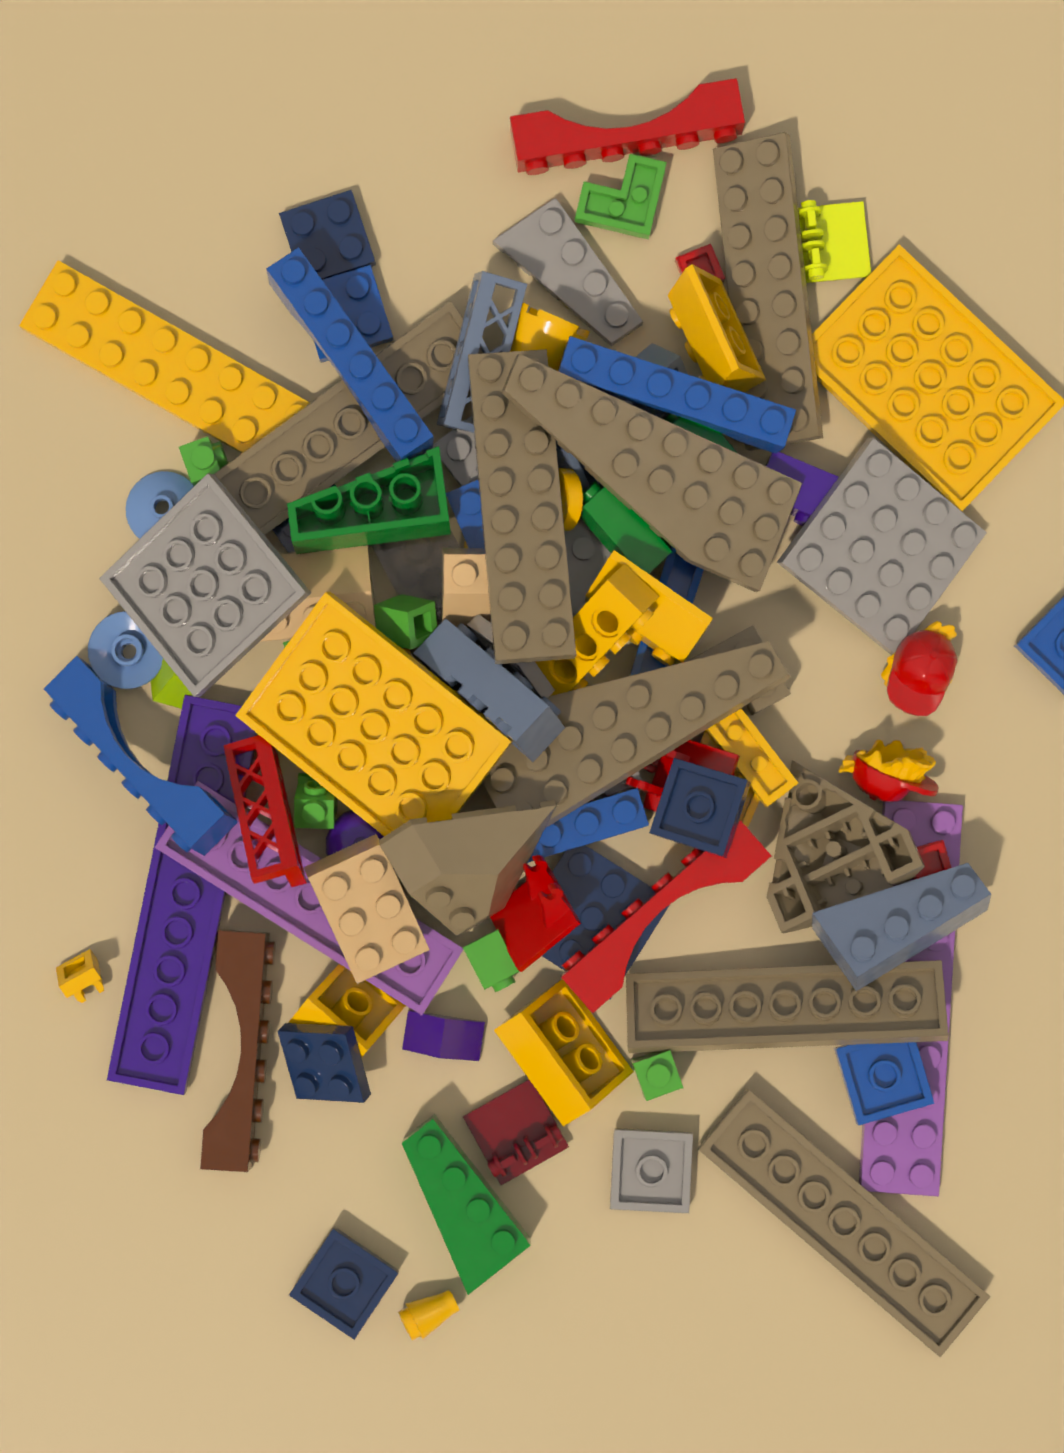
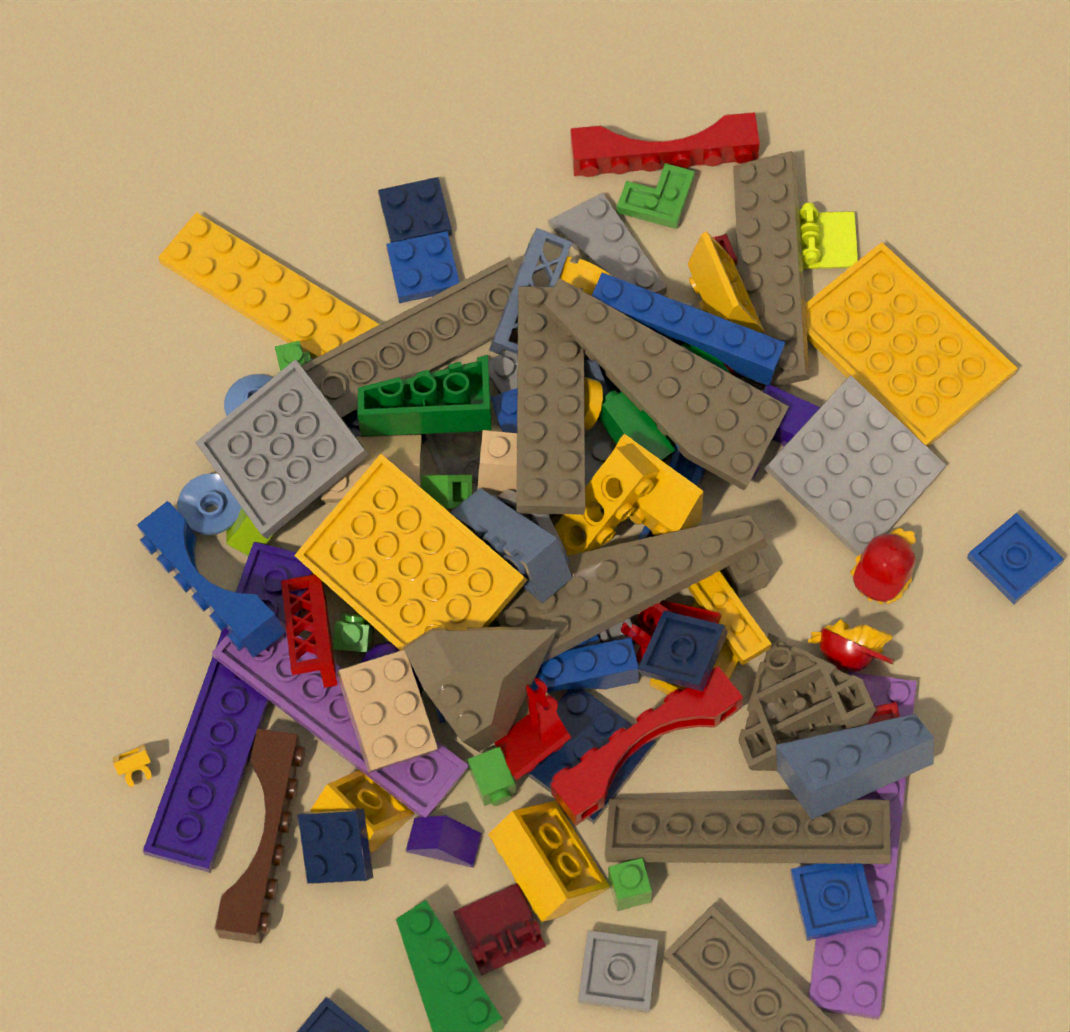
camera: 15 degrees right, 20 degrees down
blue arch [266,247,434,462] -> none

